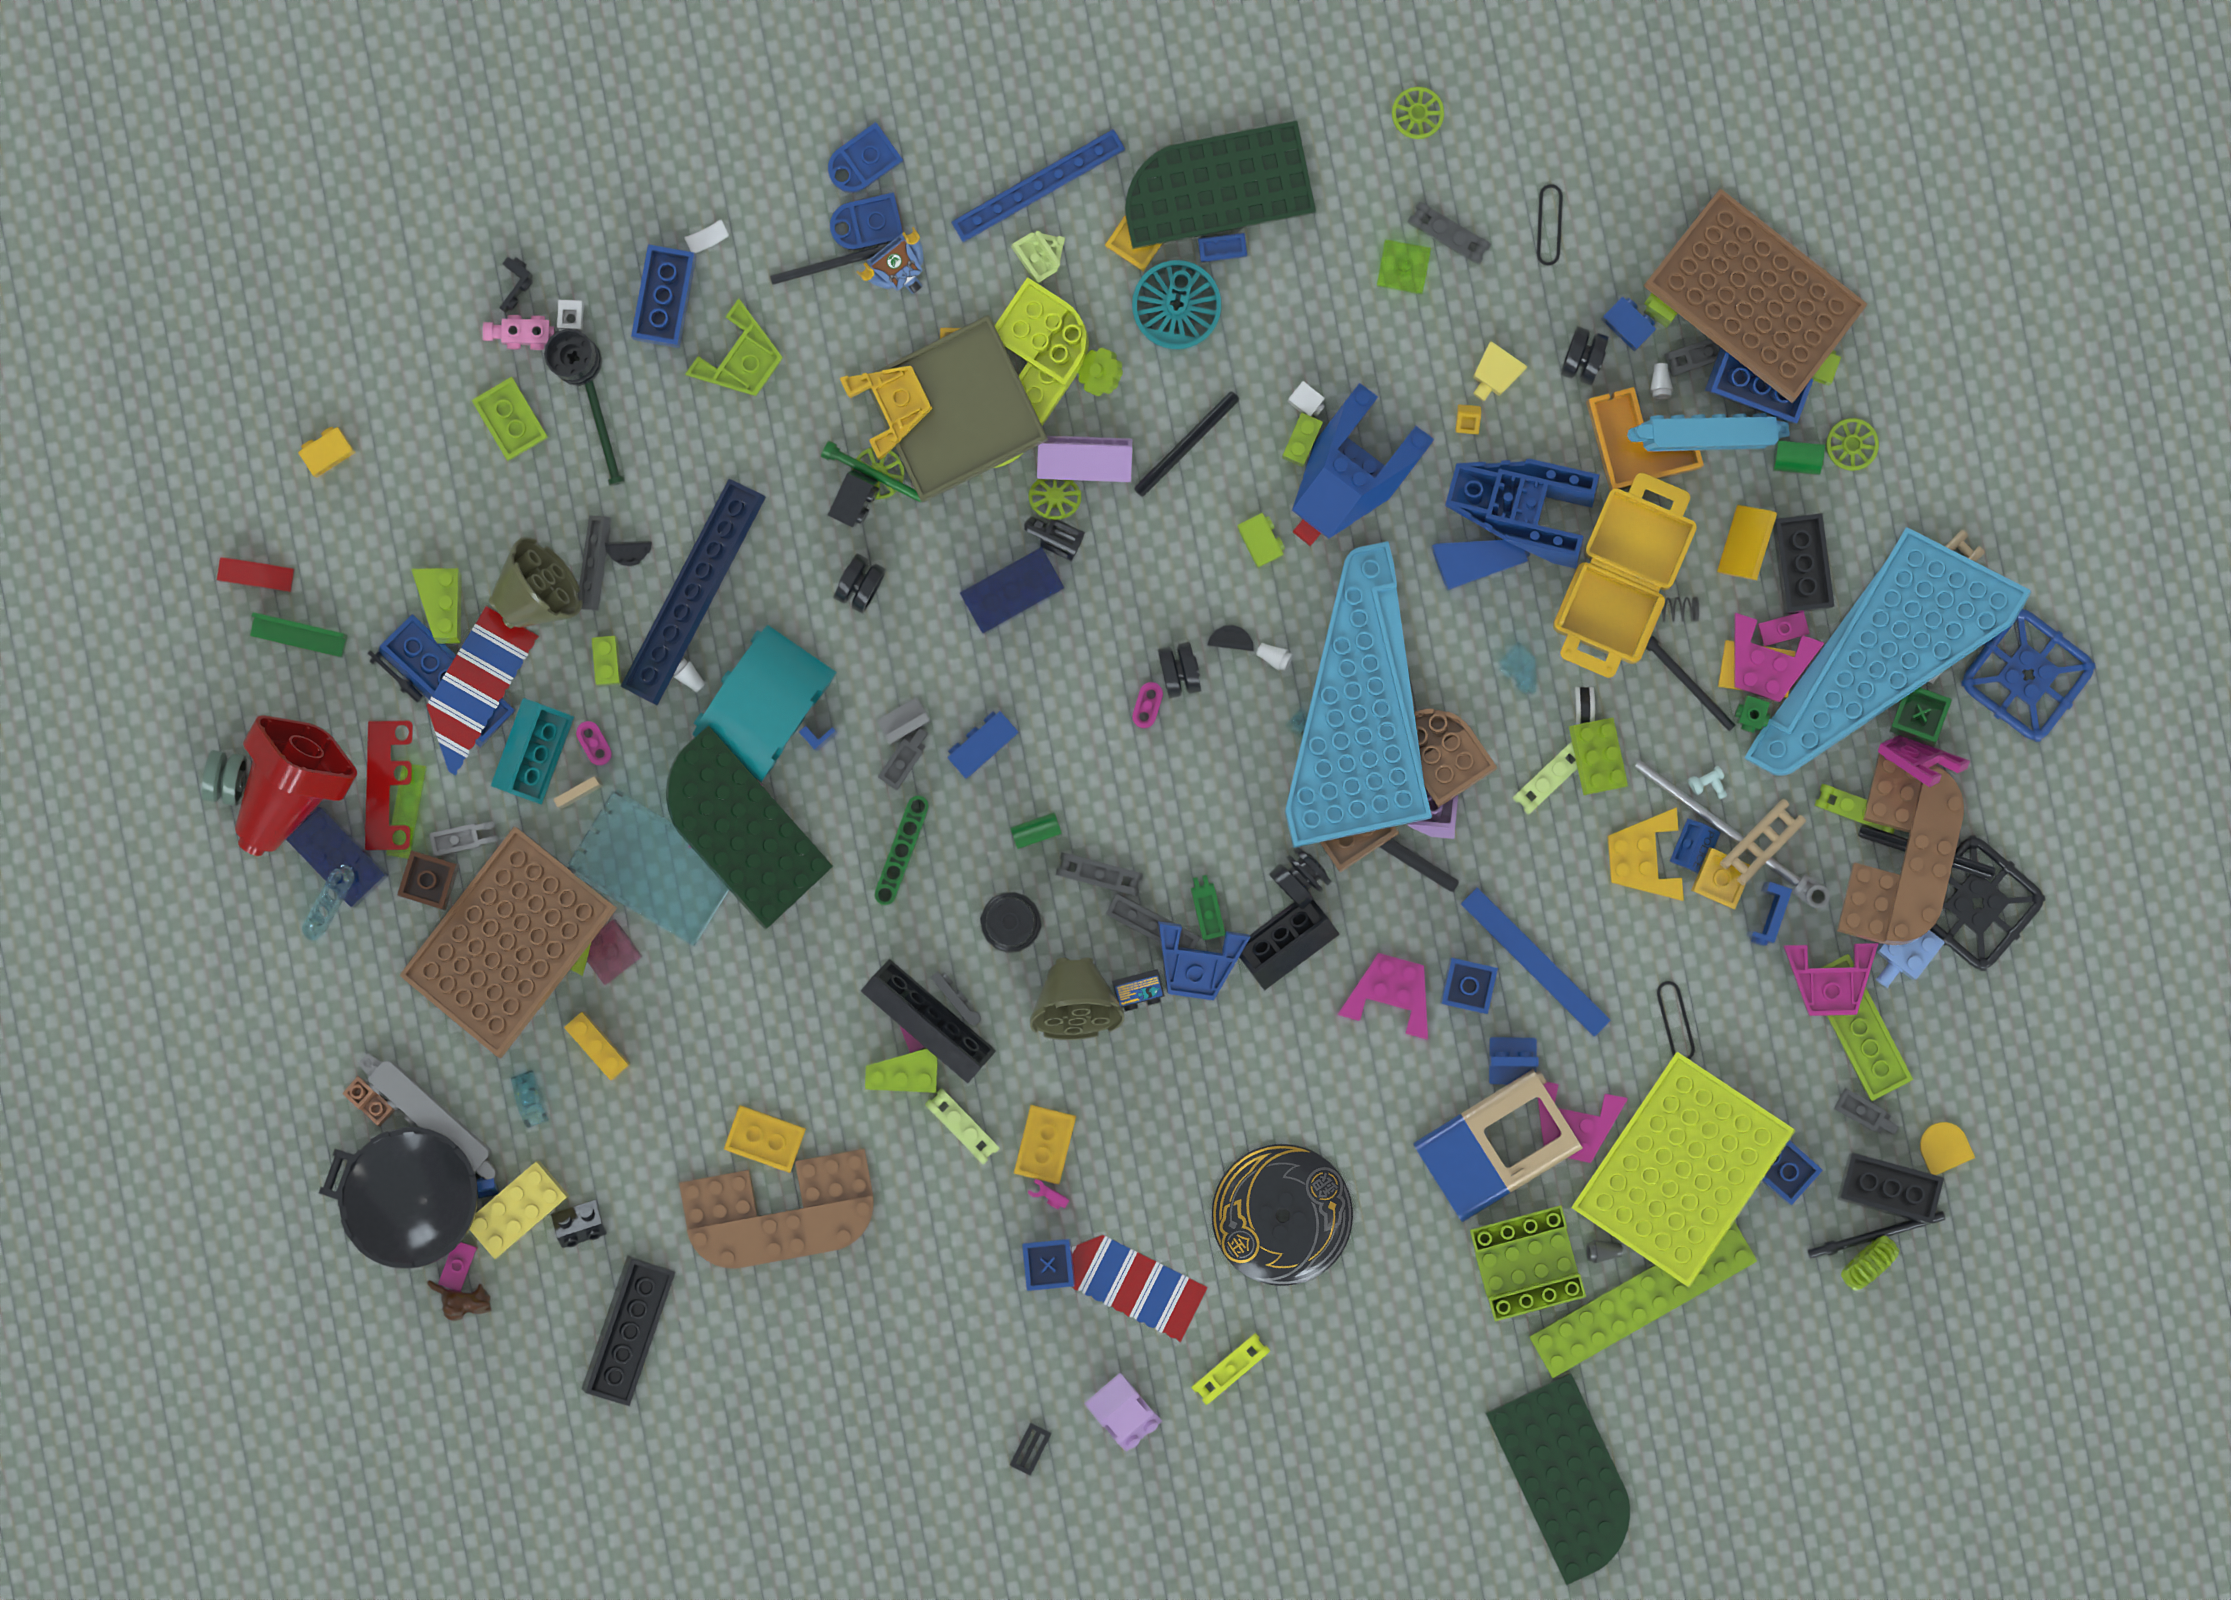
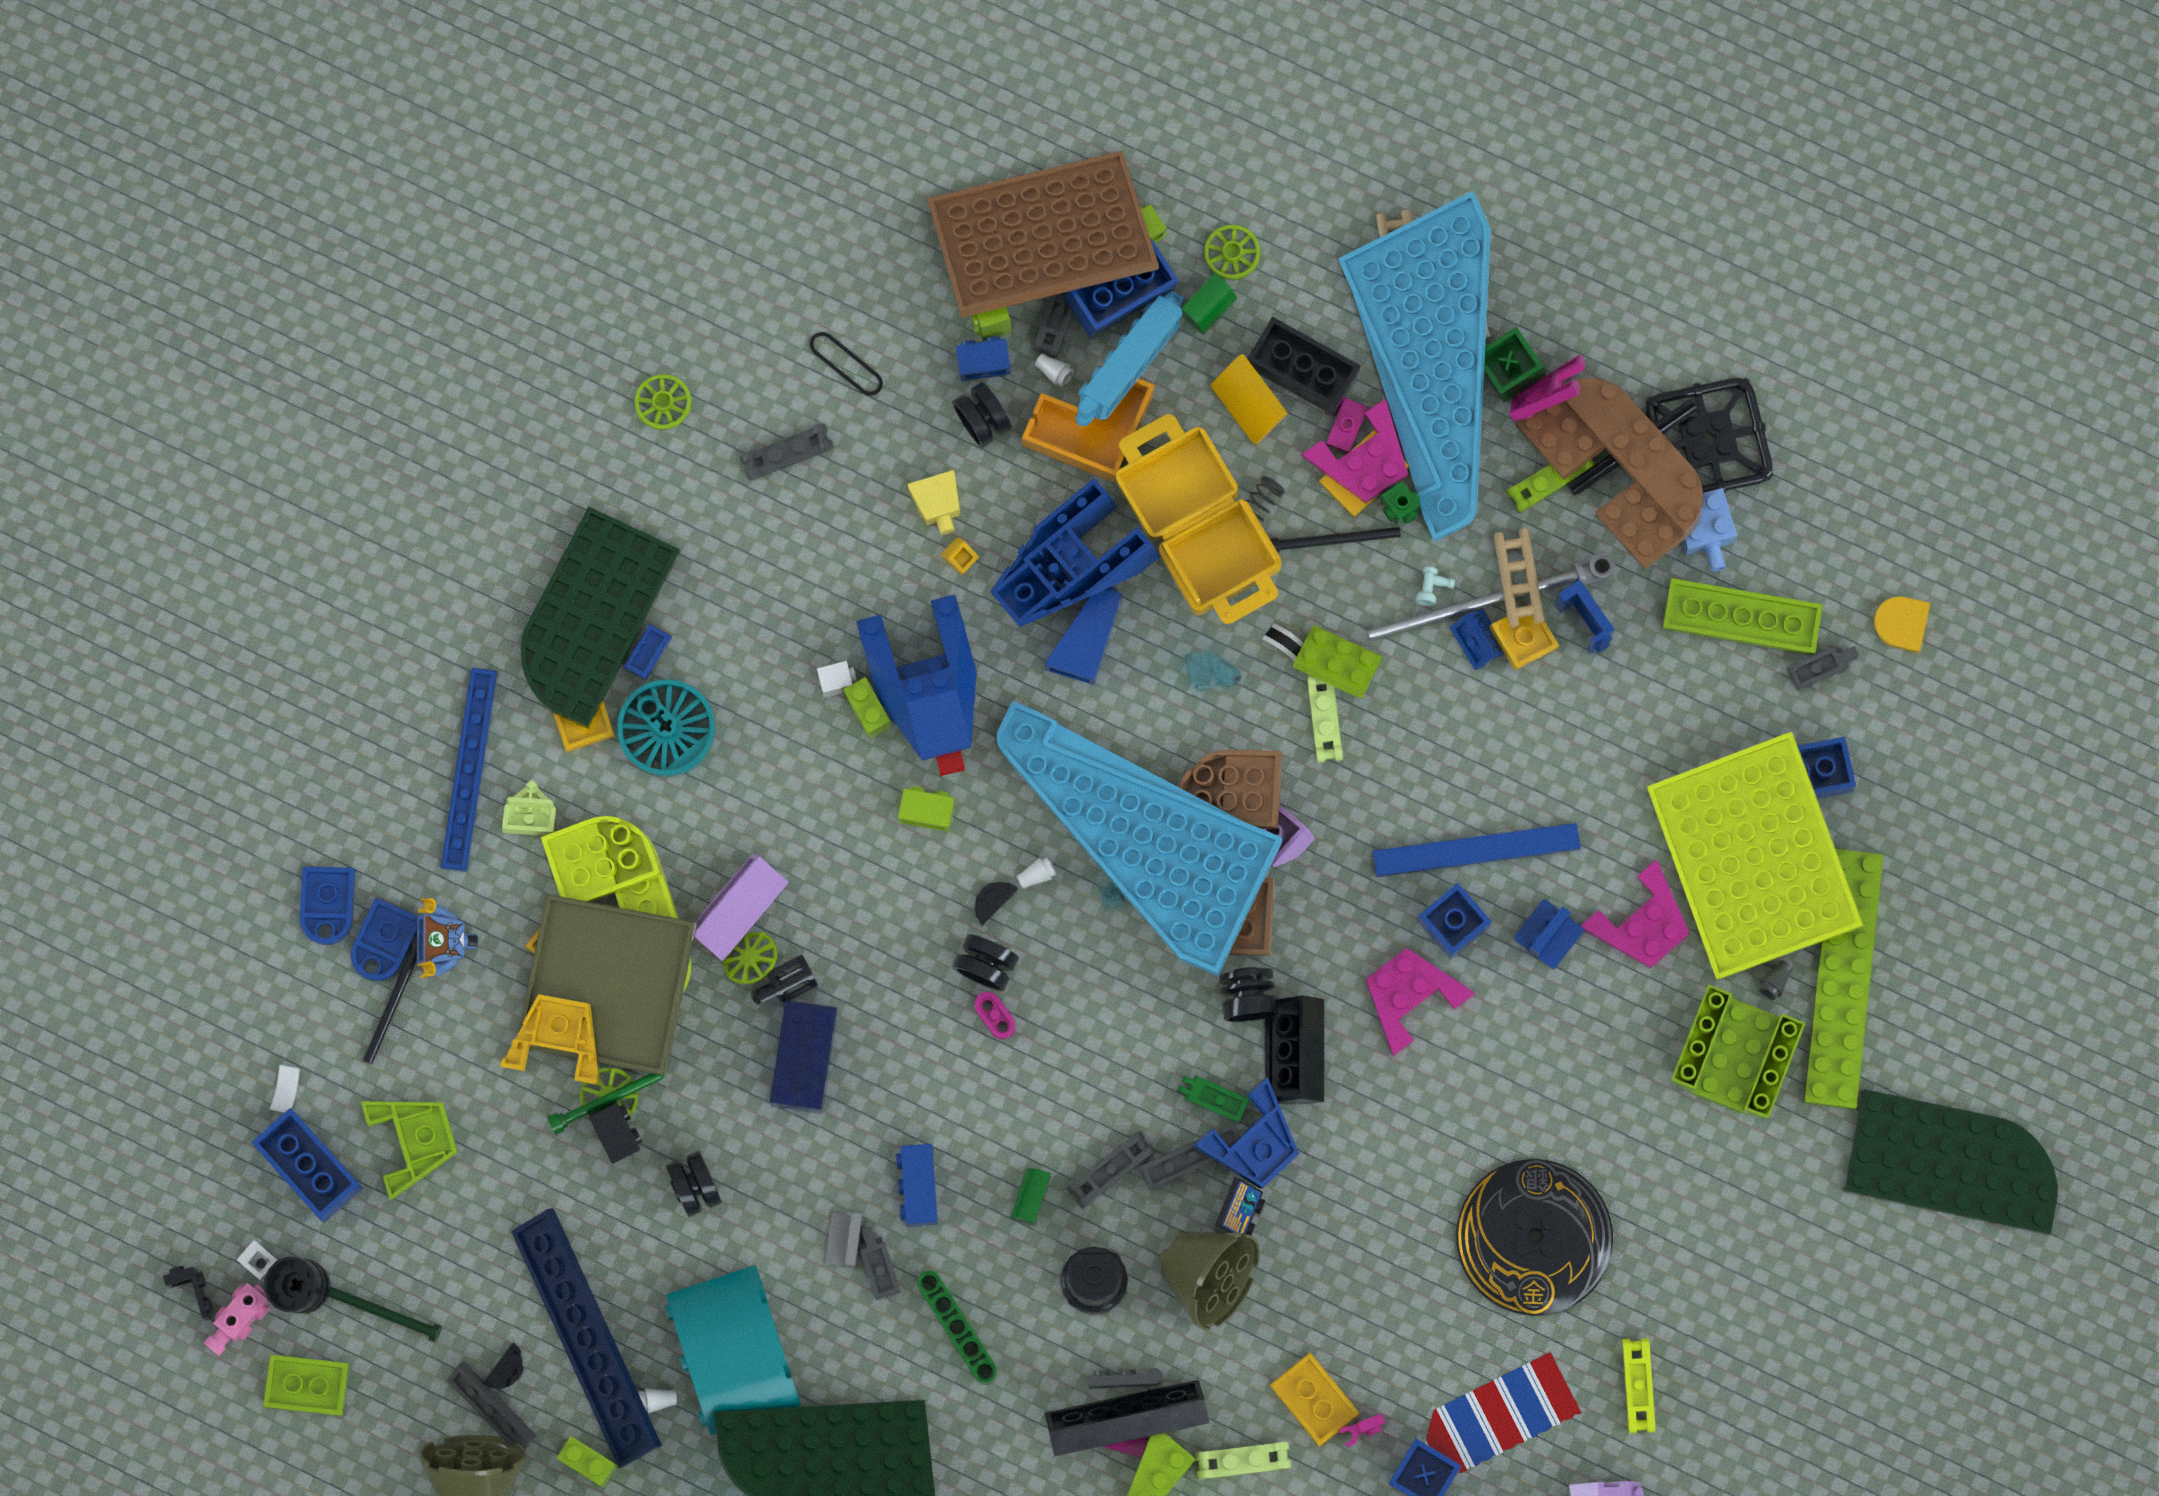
camera: 50 degrees left, 10 degrees down
blue panel [799,726,838,751] -> none
lime plant [1078,348,1123,396] -> none
black axle [1134,391,1239,497] -> none
clear neon green tile [1376,239,1431,295] -> none
black axle [1379,839,1459,892] -> none
piece [1413,1069,1583,1223] -> none
yellow wing [1607,807,1684,901] -> none
black piece [1657,981,1695,1059] -> none
dark pink wing [1783,943,1878,1016] -> none
black bar [1807,1211,1945,1259] -> none
black brick [1837,1152,1944,1225] -> none
lime gear [1841,1235,1900,1291] -> none
blue plate [1961,608,2096,742] -> none

